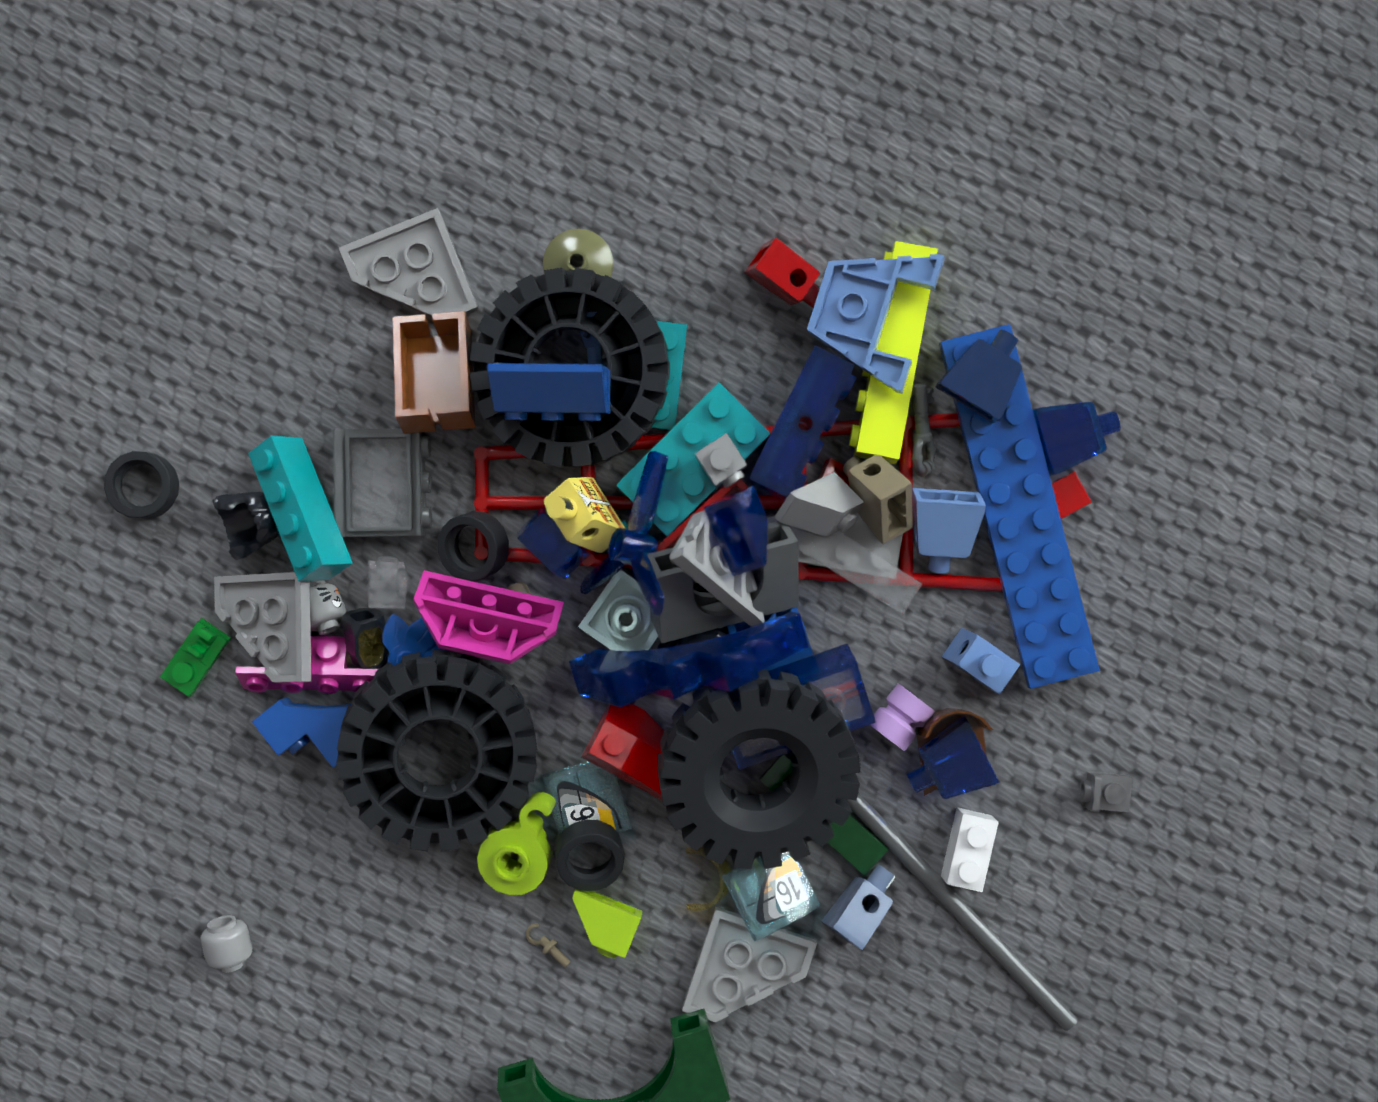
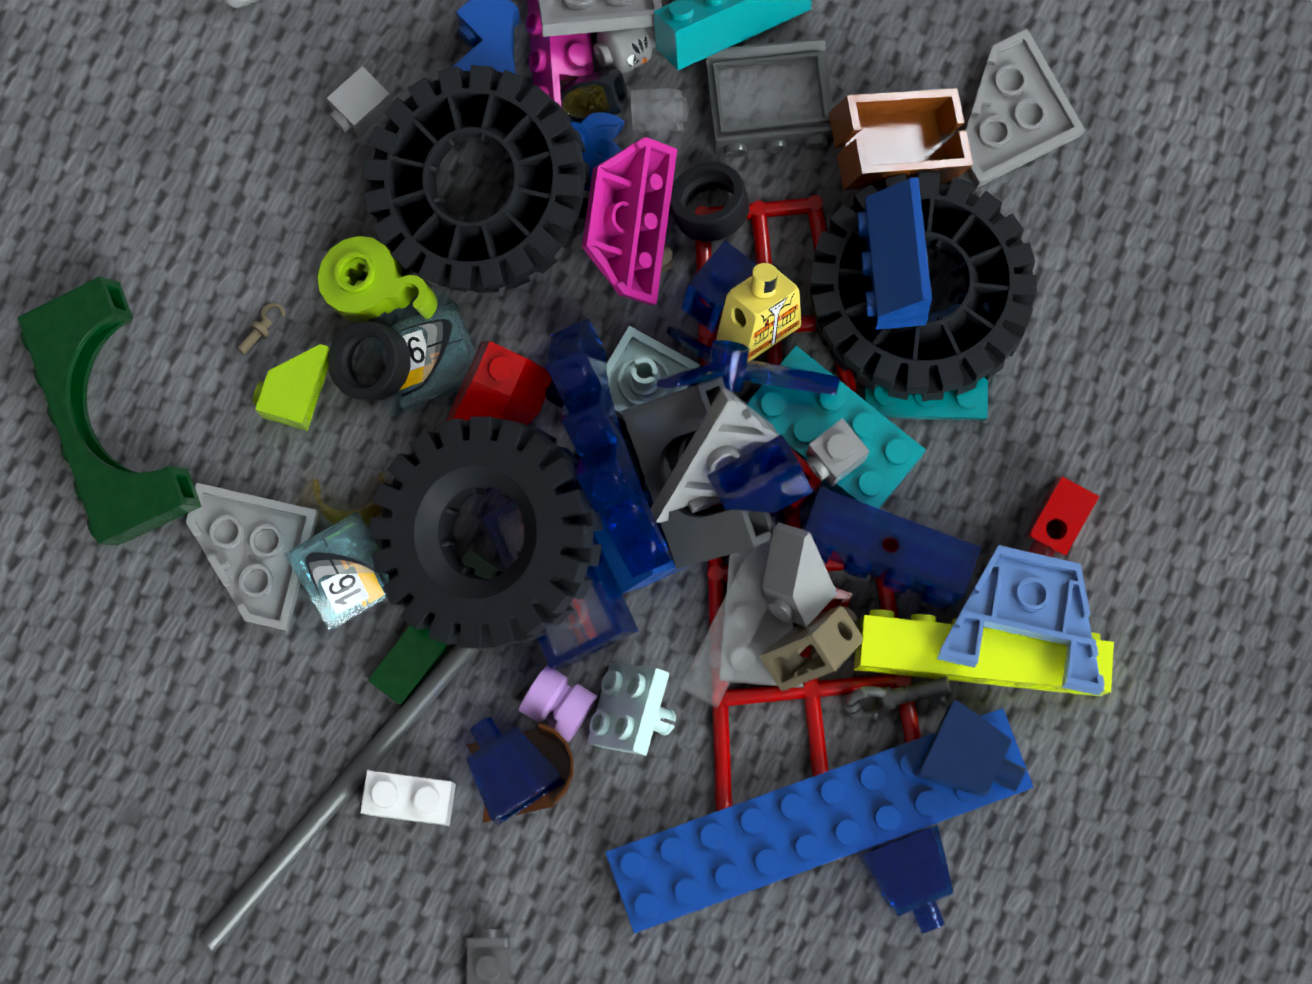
camera: 85 degrees right, 10 degrees down
olive dish [543,229,613,277] -> none
sand blue torso [821,864,895,950] -> none
medium blue torso [912,488,986,573] -> none
medium blue torso [942,628,1020,695] -> none
red tile [1052,471,1092,519] -> none
none -> light grey brick [327,66,392,138]
none -> light aqua plate [587,663,676,755]

